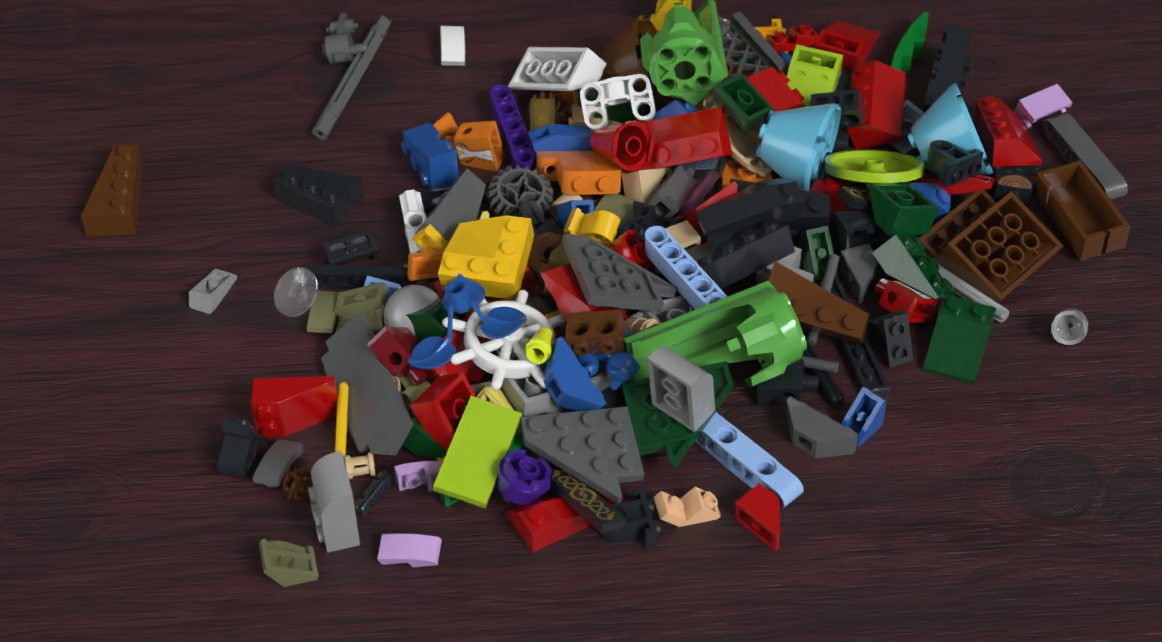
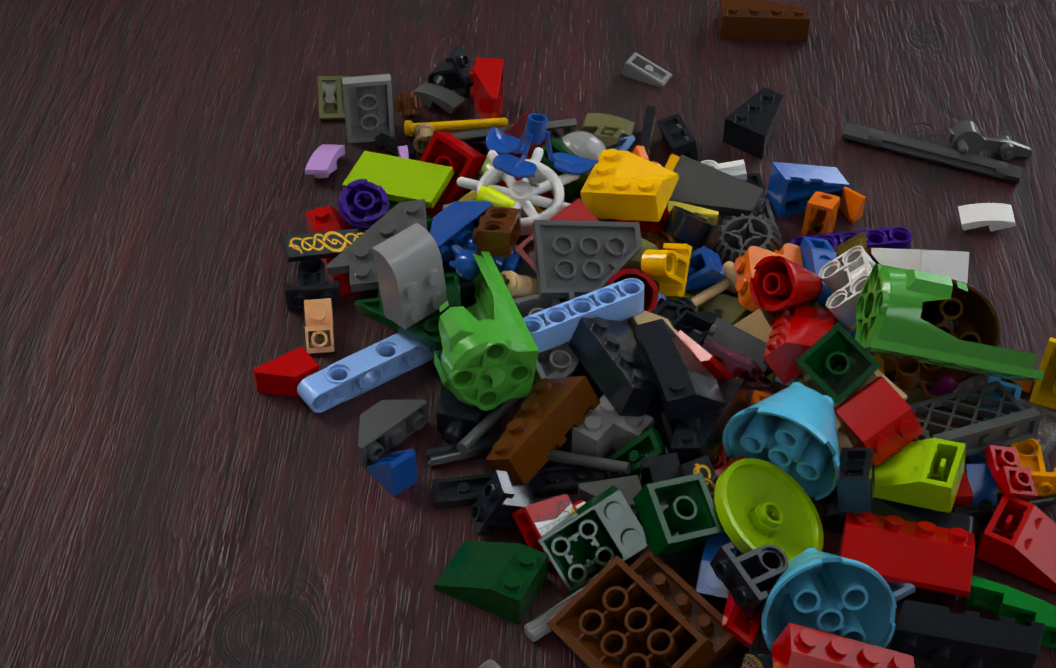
camera: 95 degrees right, 5 degrees down
clear dish [274,267,318,317] -> none

